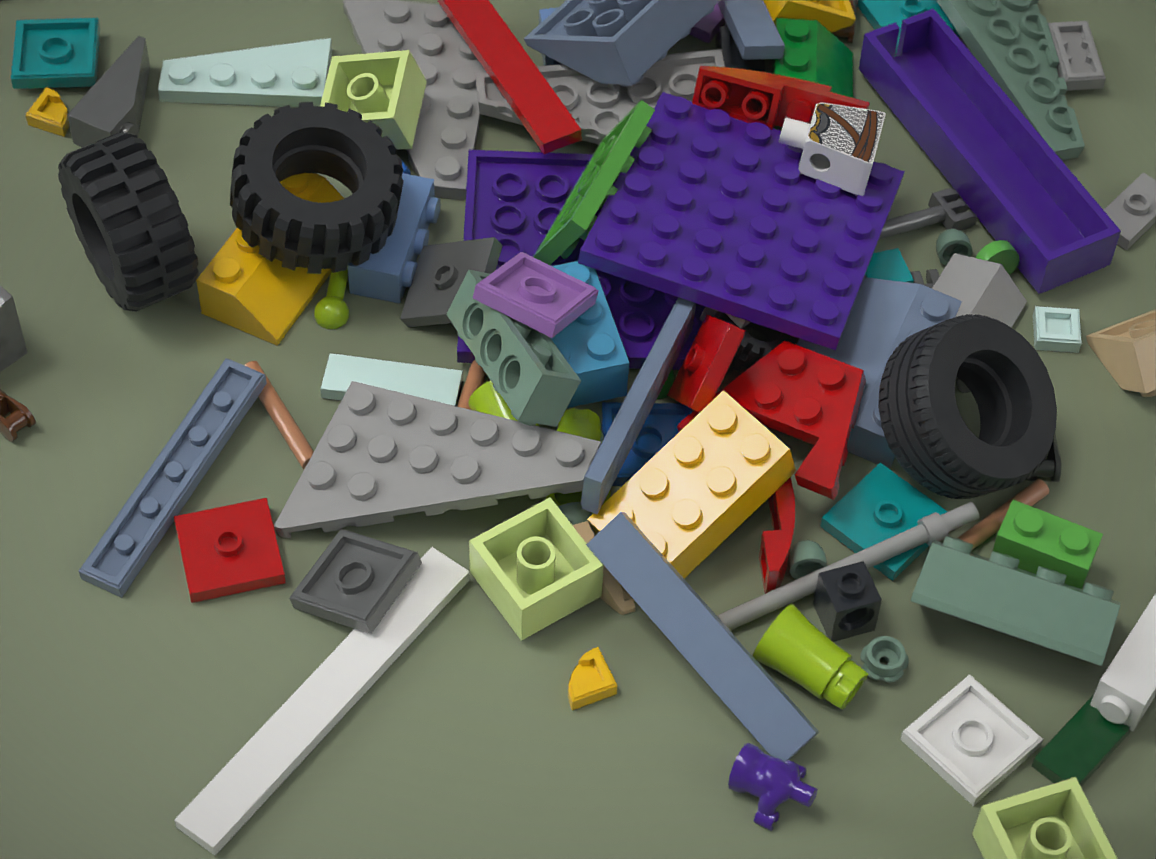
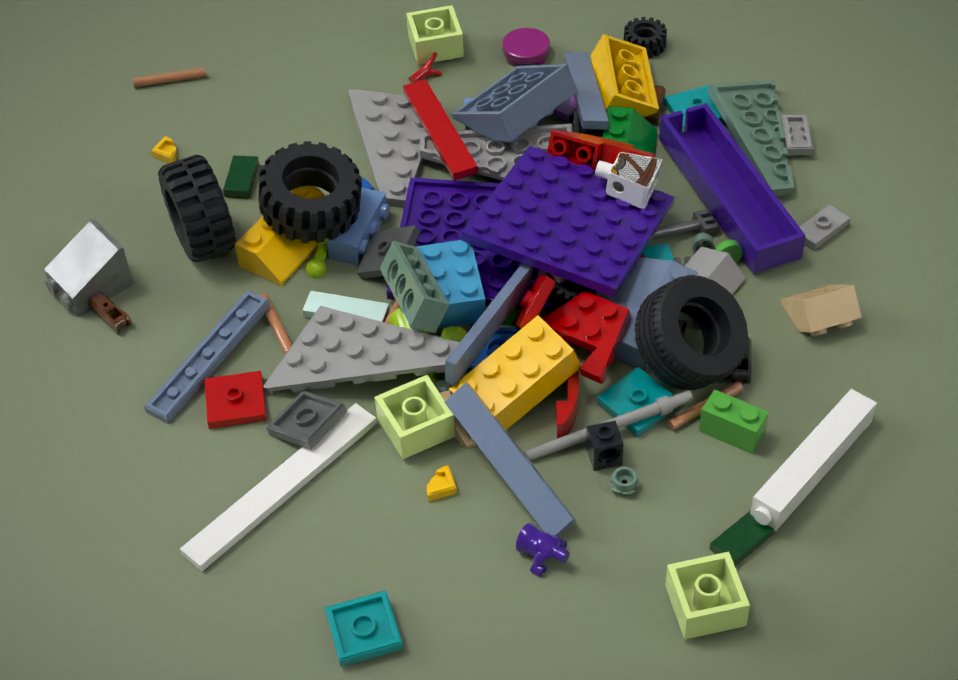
camera: 10 degrees right, 5 degrees down
teal plate [11,18,100,89] -> none
dark grey slope [67,36,150,147] -> none
light aqua wing [158,38,332,107] -> none
yellowish green brick [320,50,427,150] -> none
medium lavender tile [473,252,599,338] -> none
bright green plate [534,100,655,265] -> none
lime plant [753,604,868,710] -> none
sand green hinge [788,540,827,580] -> none
white tile [900,674,1043,806] -> none
sand green slope [910,536,1121,666] -> none
light aqua tile [1033,306,1082,353] -> none
none -> dark green tile [223,155,259,198]

